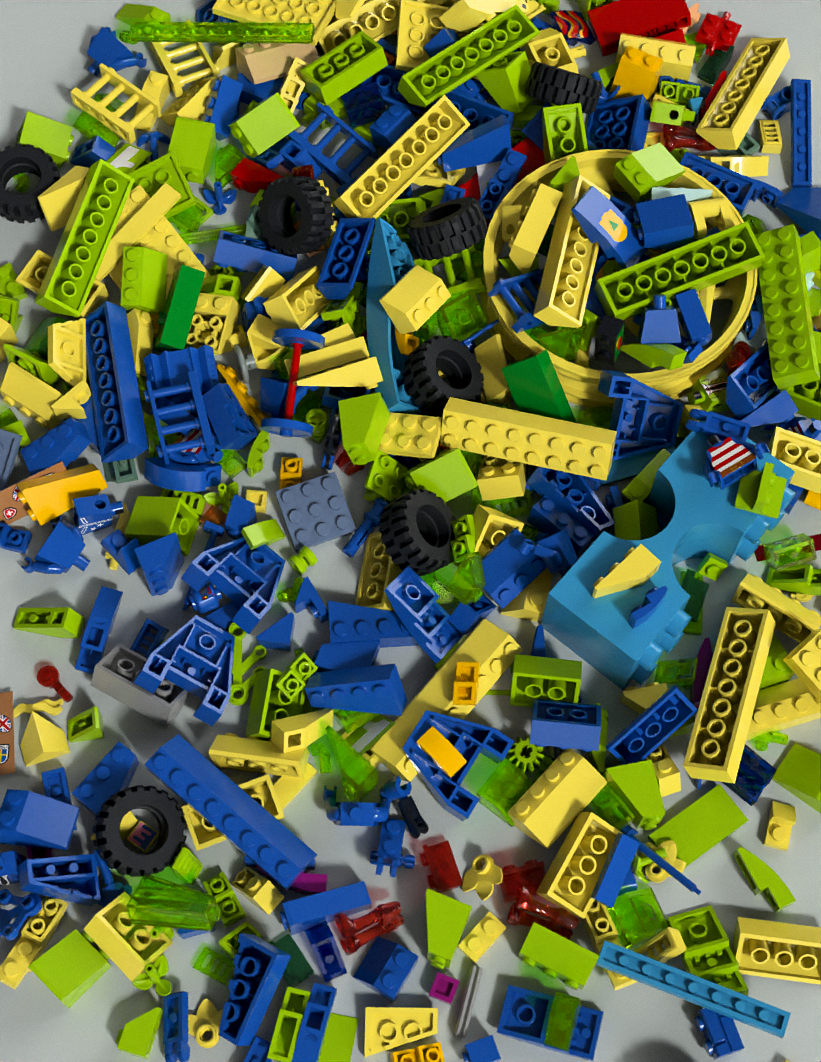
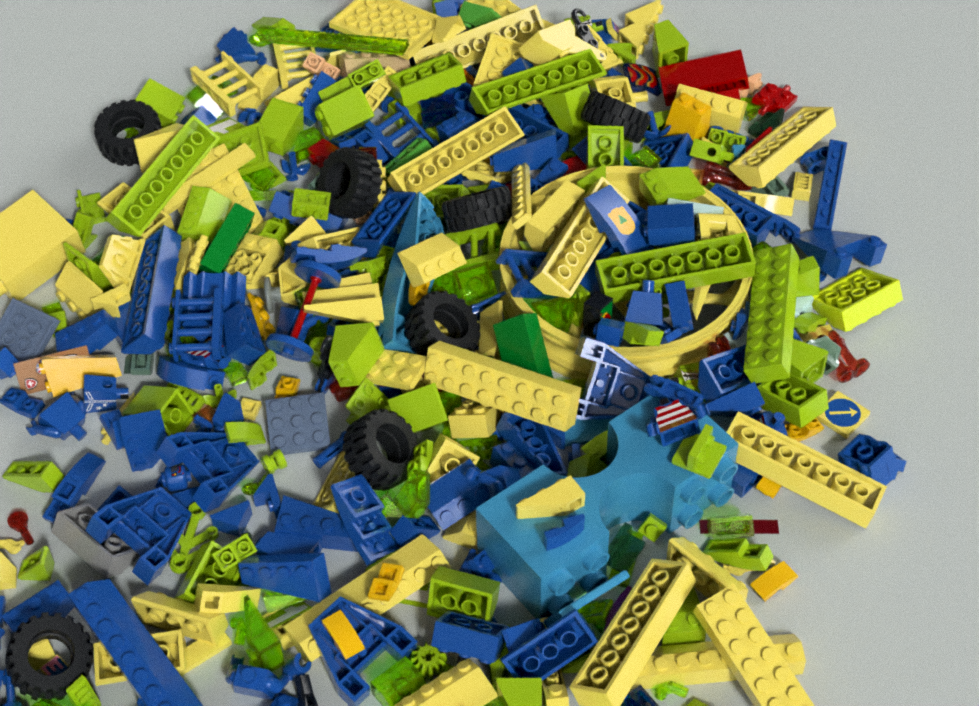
camera: 15 degrees right, 15 degrees down
none -> light yellow plate [187,235,209,275]
none -> blue slope [290,244,367,270]
none -> lime bracket [292,188,331,221]
none -> light nougat slope [302,52,341,80]
none -> lime slope [318,59,386,102]
none -> bright green slope [385,137,432,177]
none -> blue plate [467,550,502,583]
none -> blue slope [502,618,545,652]
none -> light yellow plate [512,162,532,230]
none -> dark azure tile [544,570,630,627]
none -> blue brick [593,317,625,347]
none -> clear neon green slope [628,145,662,169]

